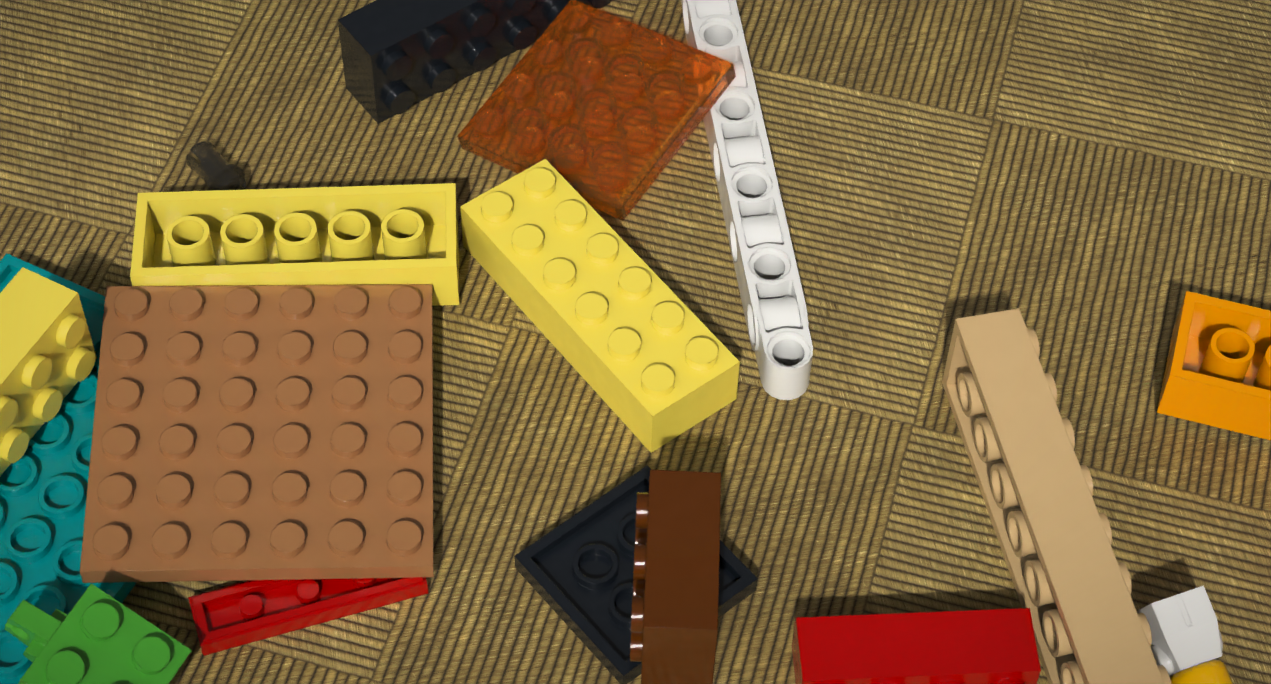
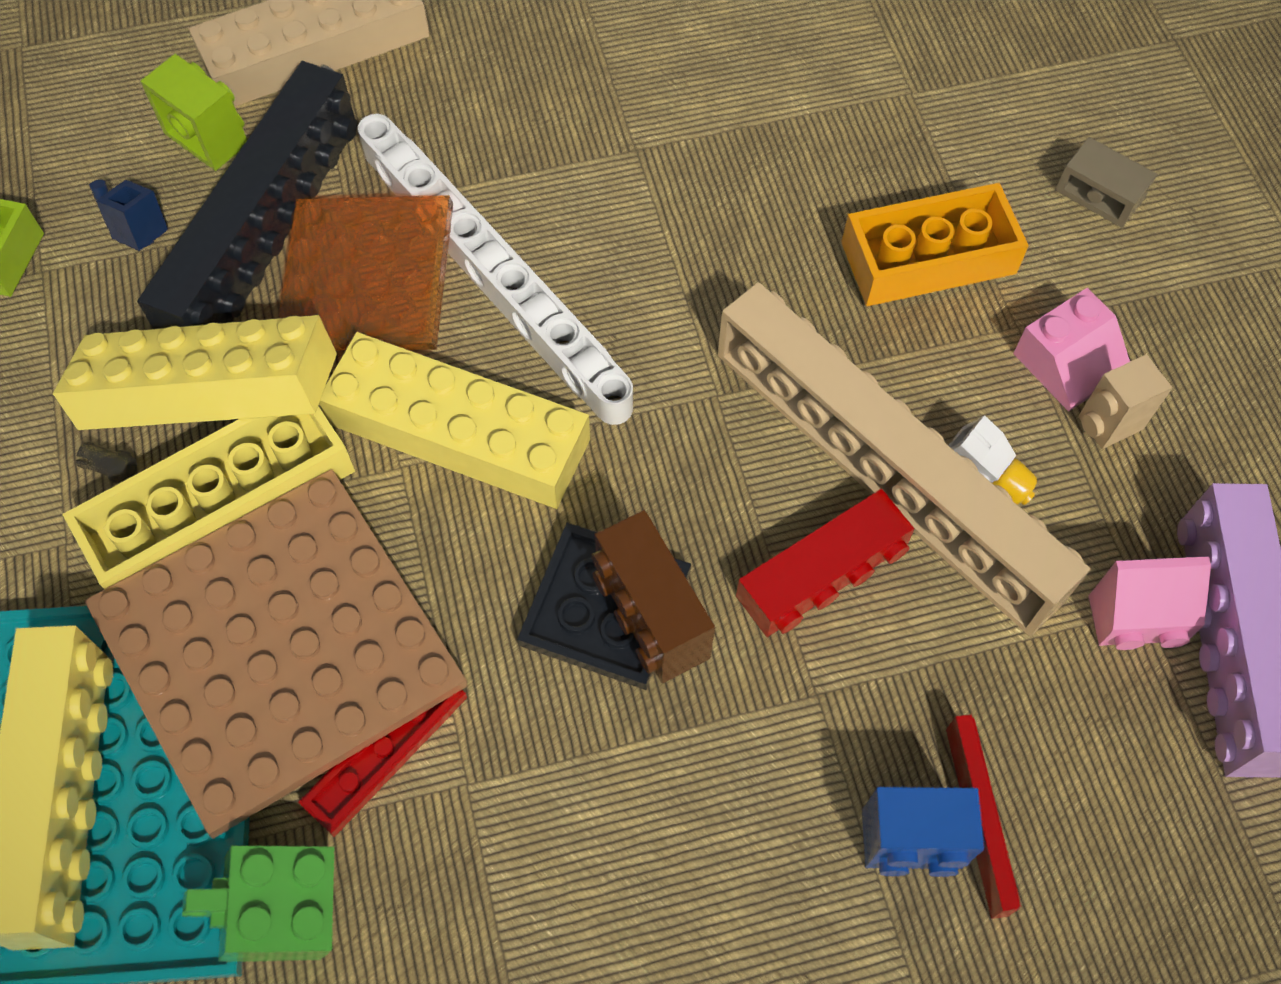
camera: 30 degrees left, 10 degrees up
none -> light yellow brick [53,315,337,430]

